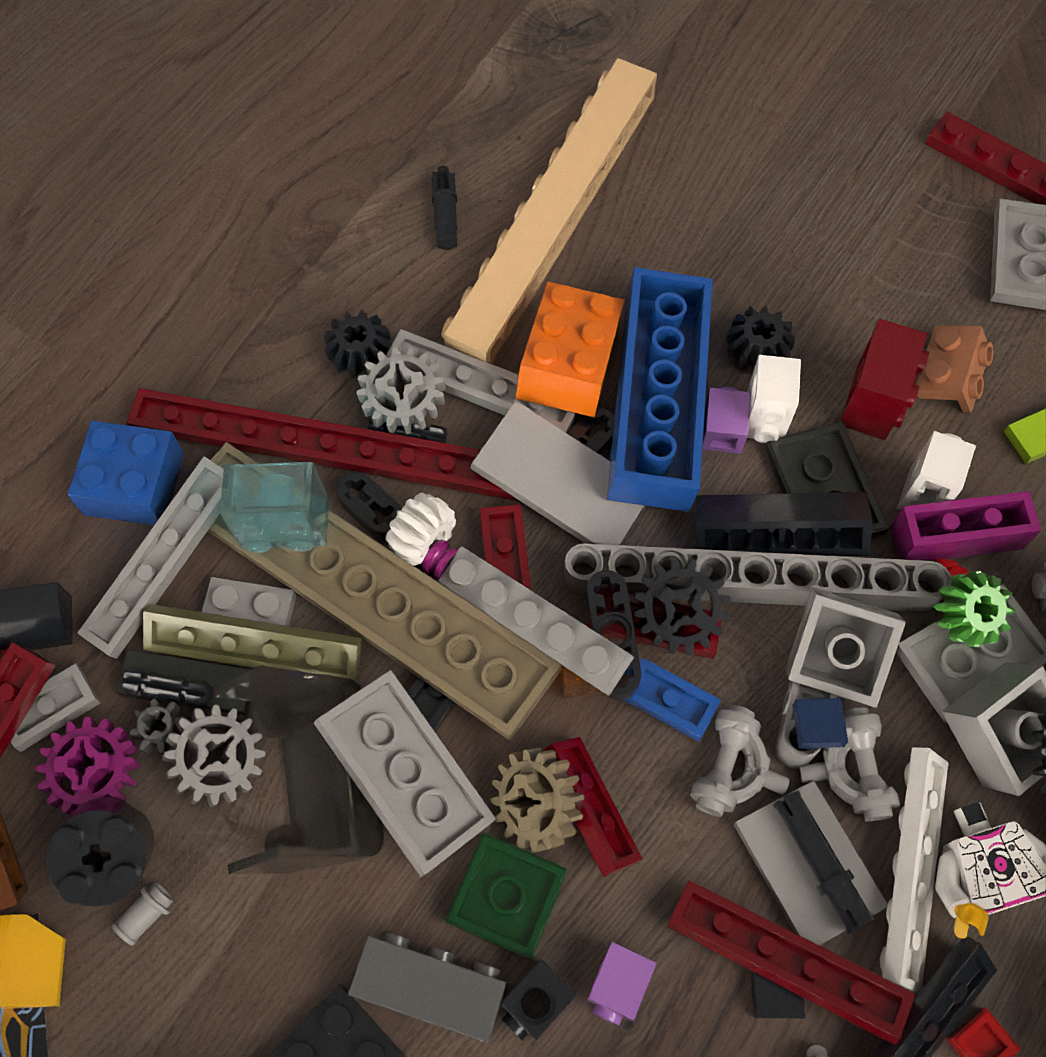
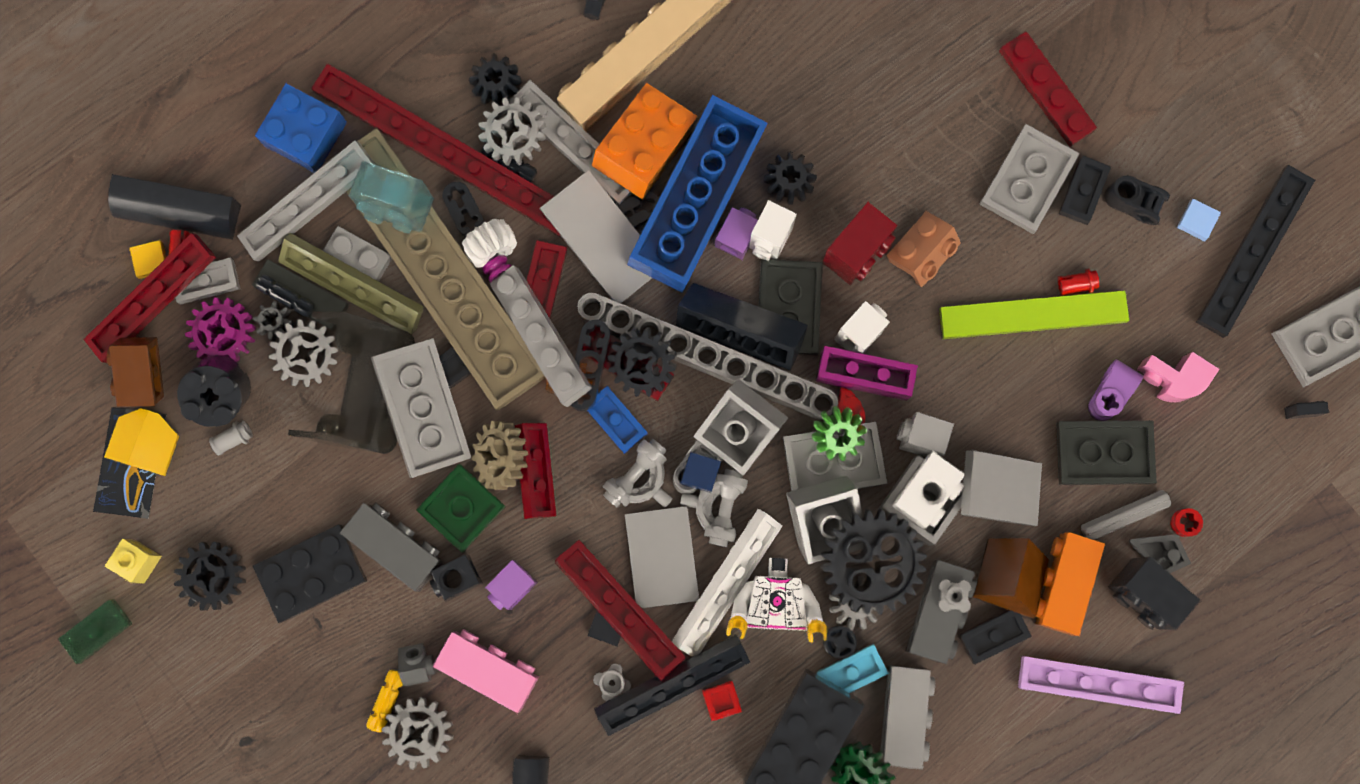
camera: 20 degrees right, 15 degrees up
black pin [773,790,875,934] -> none

